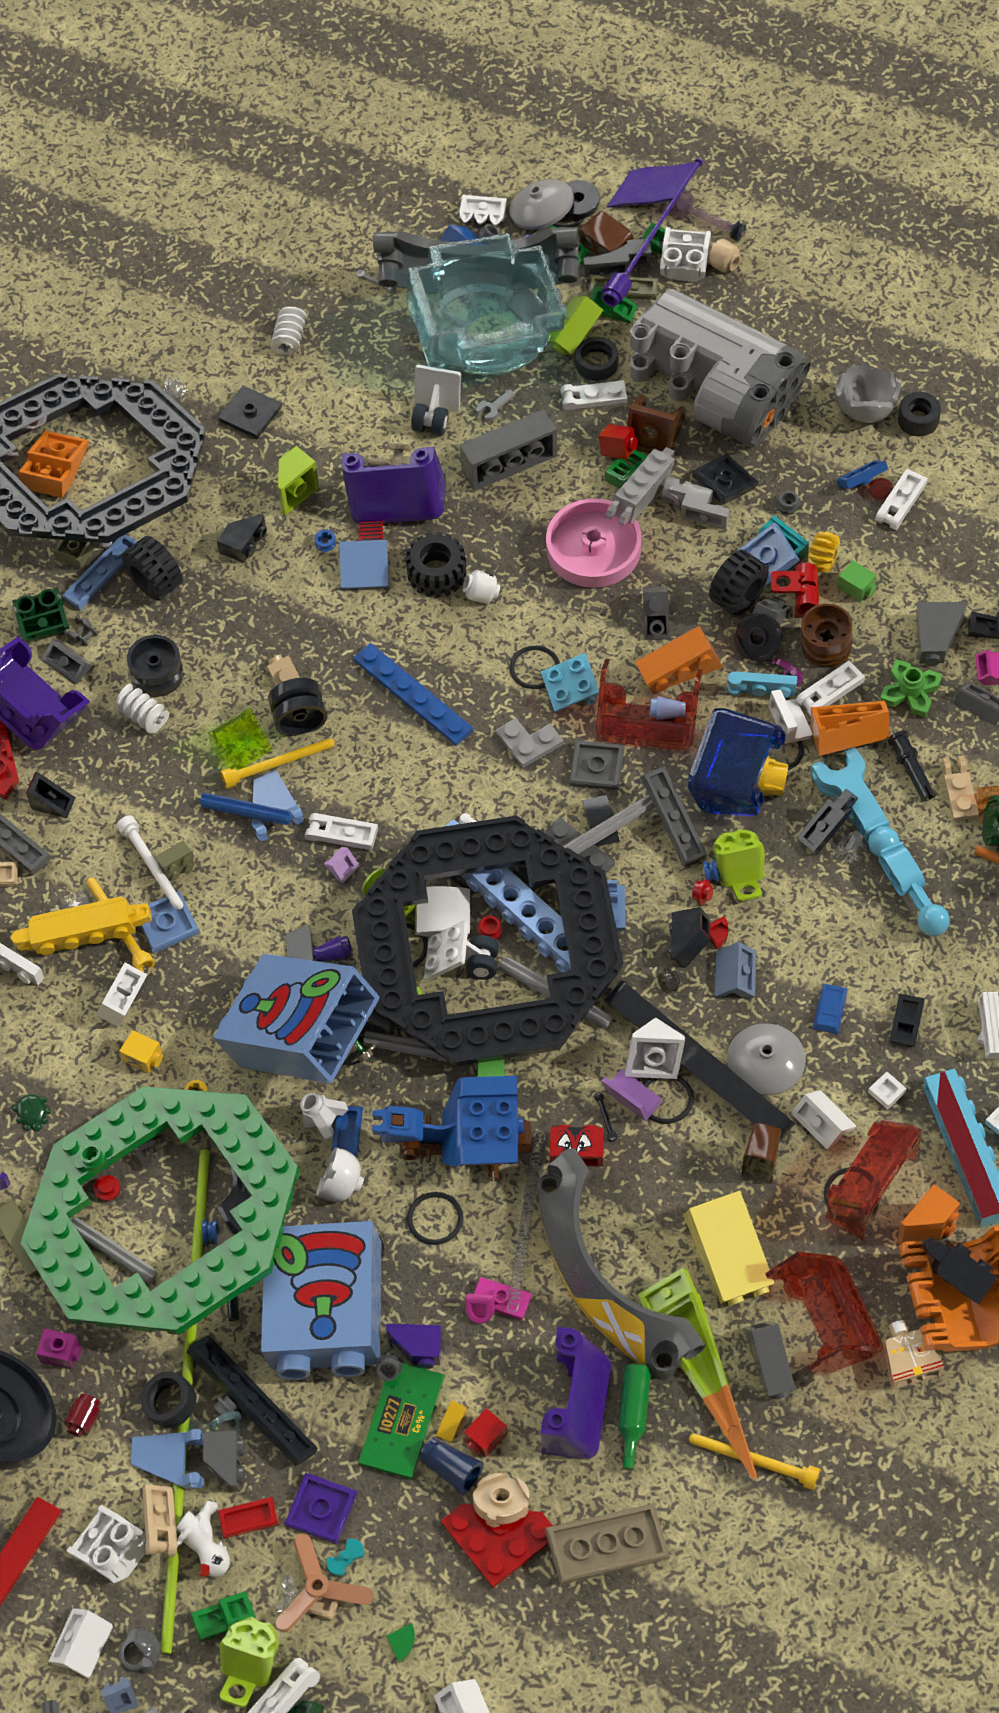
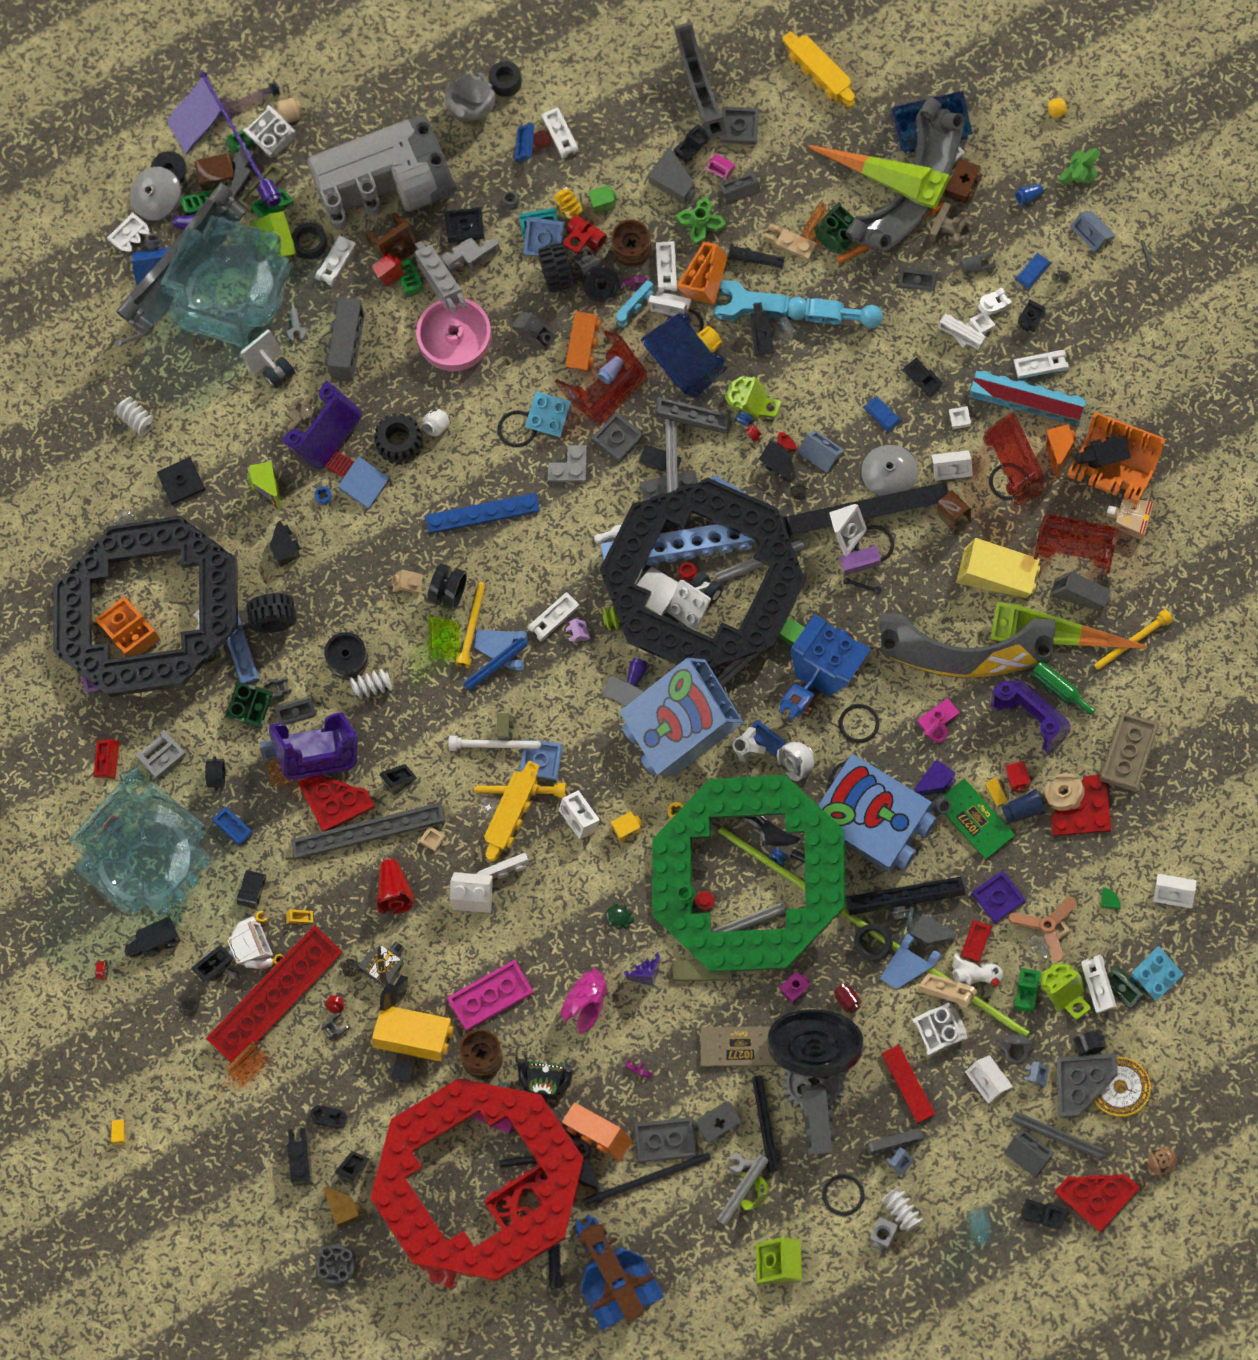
camera: 50 degrees left, 10 degrees up
teal piece [326,1538,365,1577] -> none
light grey piece [507,1131,546,1313] -> none
red brick [550,1124,604,1167] -> none

